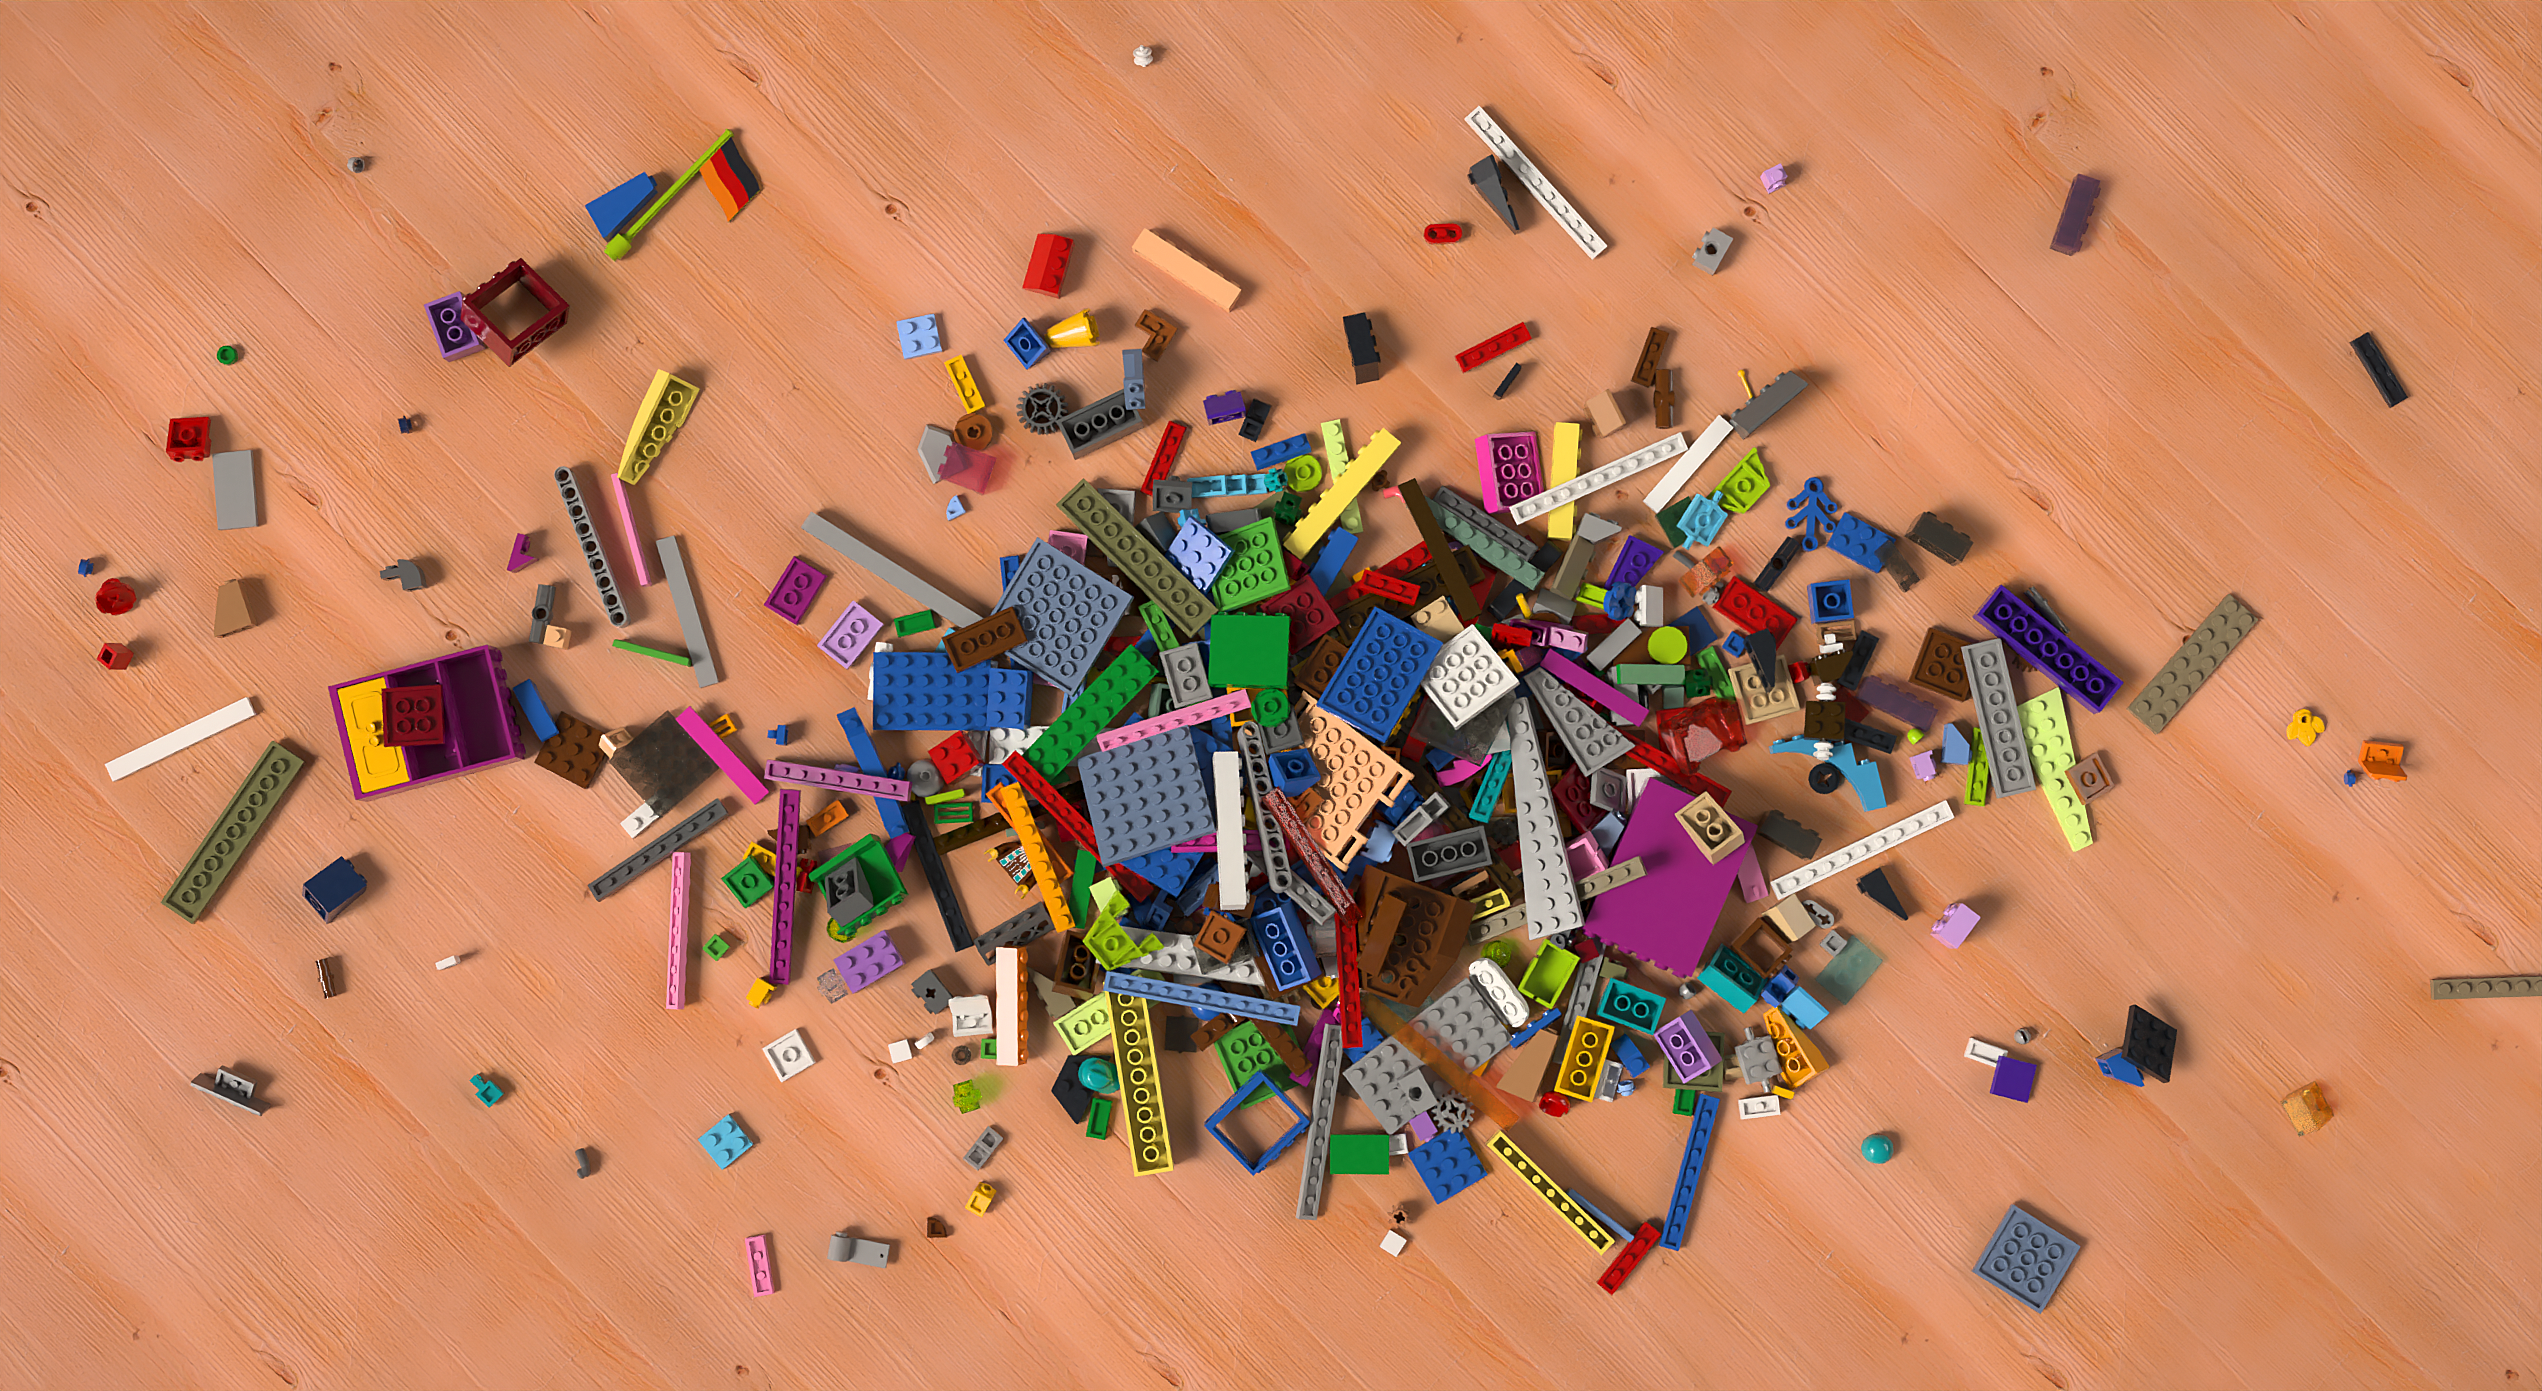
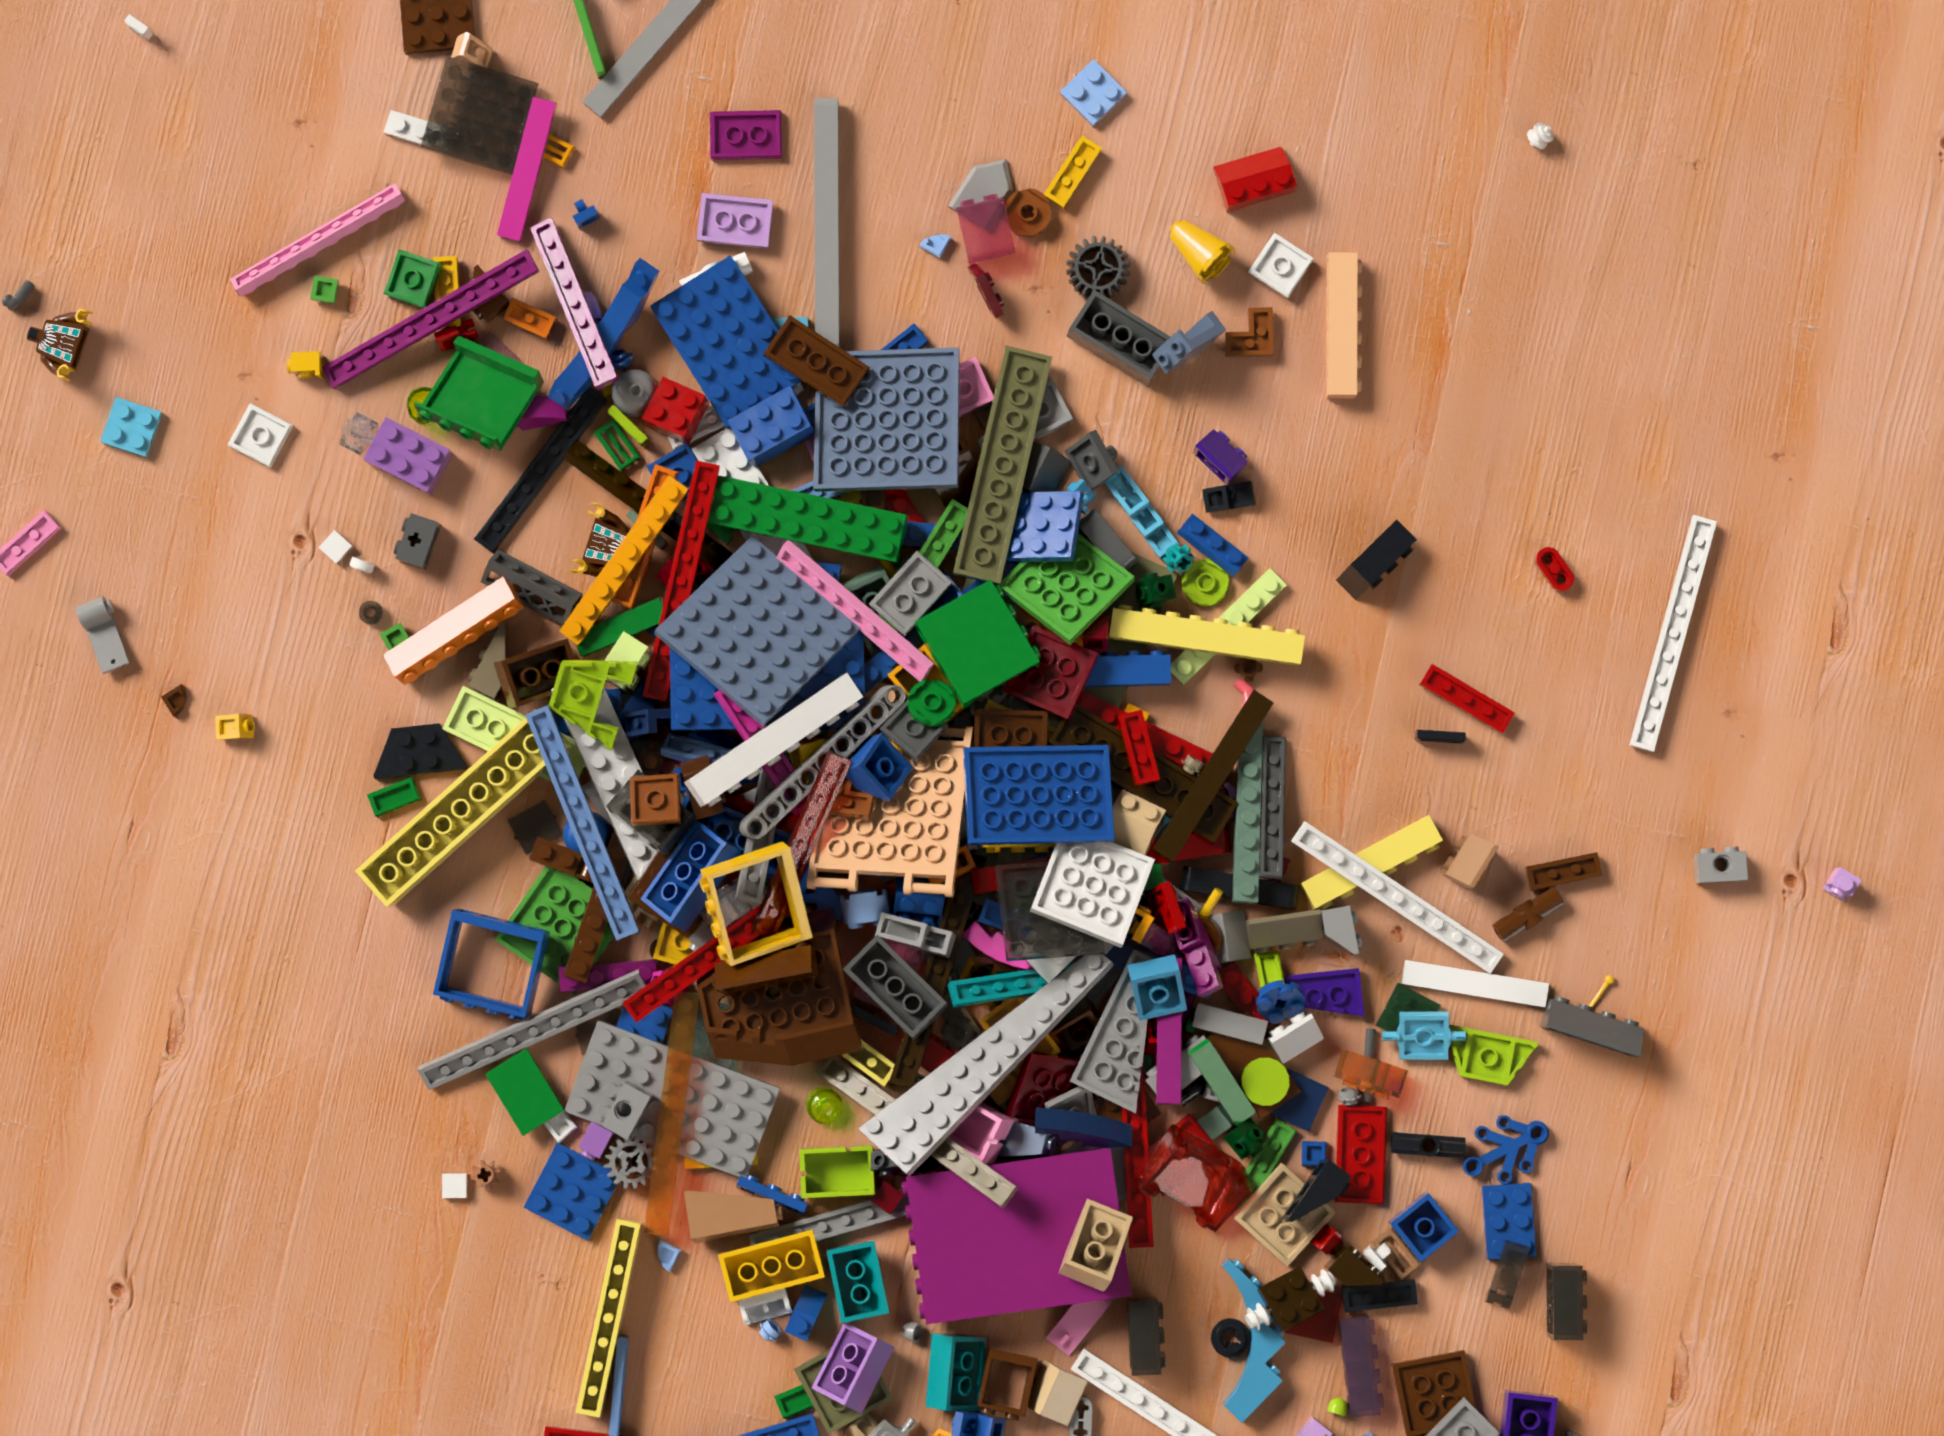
camera: 60 degrees right, 0 degrees up
teal plate [469,1074,504,1108] -> none
dark grey plate [588,798,729,902] -> none
dark grey slope [825,857,873,927] -> none
green tile [894,609,936,638] -> none
white bracket [949,994,993,1037] -> none
clear neon green brick [952,1079,982,1114] -> none
light grey slope [963,1126,1003,1171] -> none
blue slope [1003,317,1050,370] -> none
teal piece [1078,1058,1120,1094] -> none
red tile [1140,421,1187,497] -> none
medium nougat tile [1451,870,1491,900] -> none
black wedge [1467,154,1520,235] -> none
white tile [1469,958,1529,1027] -> none
dark pink slope [1475,432,1544,515] -> none
red hair [1539,1090,1571,1117] -> none
olive brick [1598,957,1630,982] -> none
black plate [1844,718,1897,754] -> none
none -> torso [27,309,93,382]
none -> light blue tile [657,1239,682,1272]
none -> yellow window [699,842,813,966]
none -> dark red wing [967,263,1004,319]
none -> dark blue slope [1035,1107,1132,1148]
none -> dark azure slope [1127,955,1187,1021]
none -> dark tan plate [1181,755,1205,776]
none -> white plate [1248,232,1314,299]

